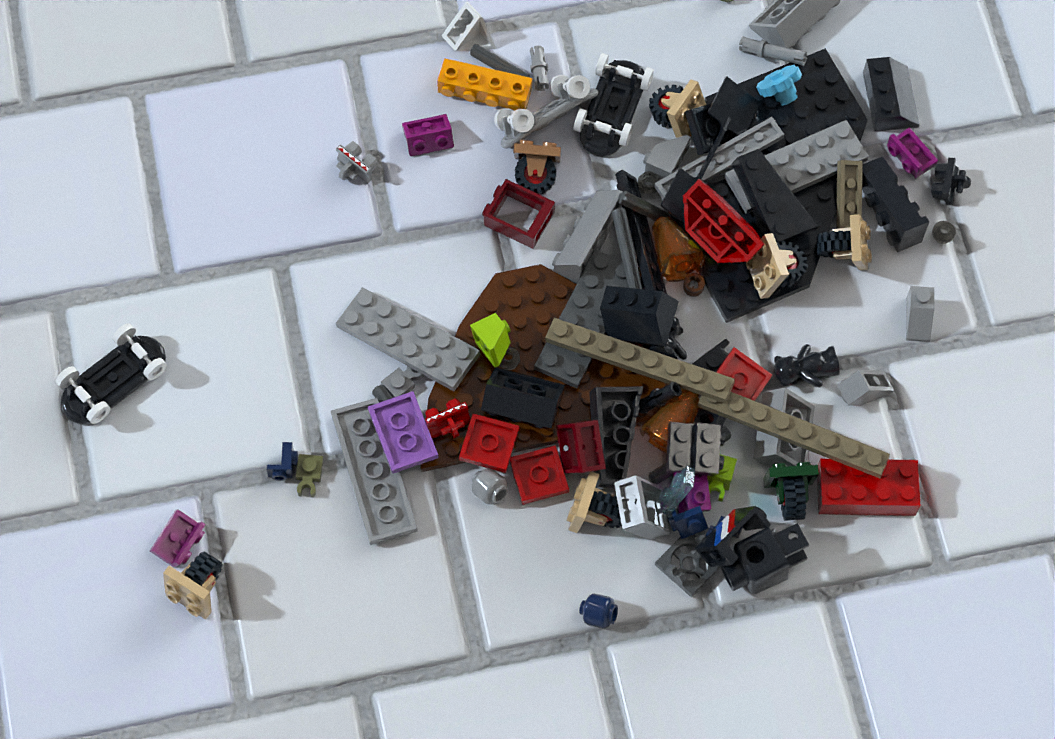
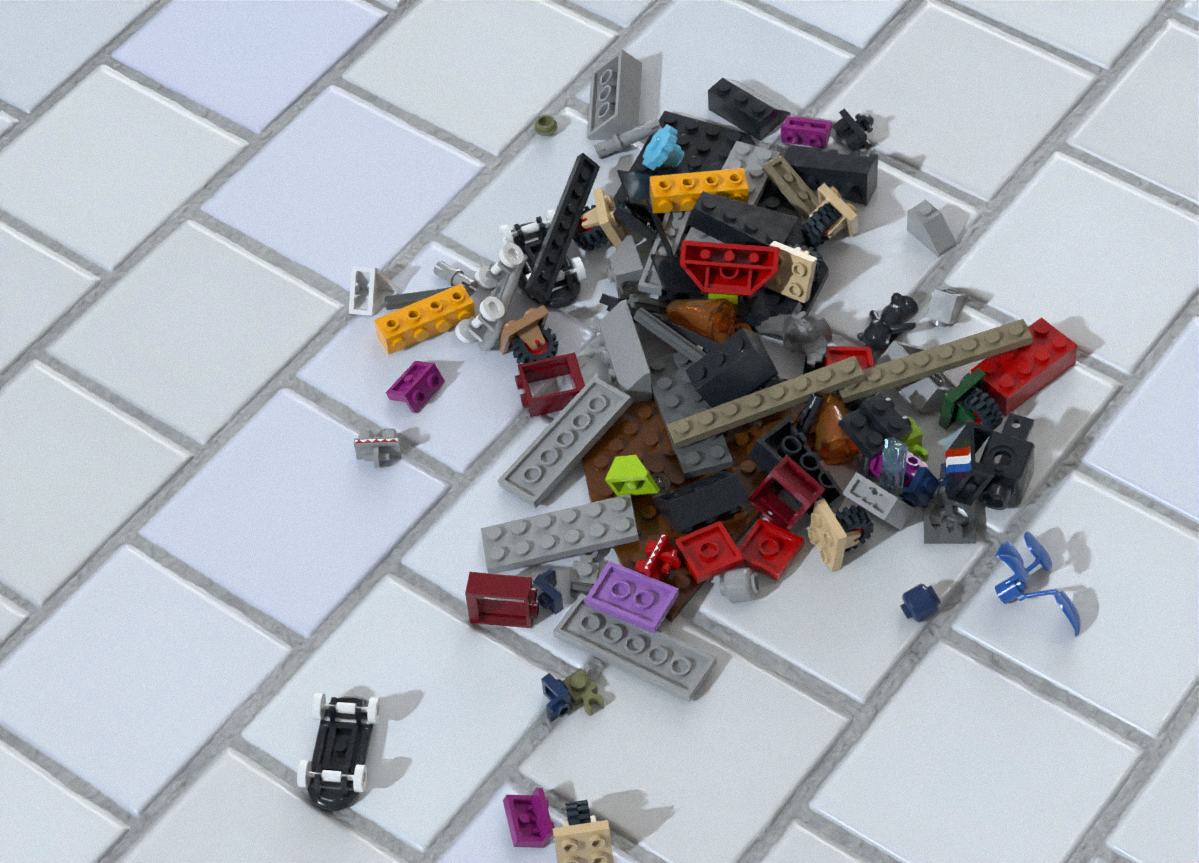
camera: 35 degrees left, 15 degrees down
clear smoke plate [932,221,956,244] -> none
none -> dark red window [465,572,539,629]
none -> light grey plate [497,376,633,508]
none -> black plate [525,153,600,303]
none -> dark blue bracket [533,567,563,615]
none -> light orange brick [649,168,748,214]
none -> flat silver helmet [755,303,832,367]
none -> blue plant [995,531,1080,636]

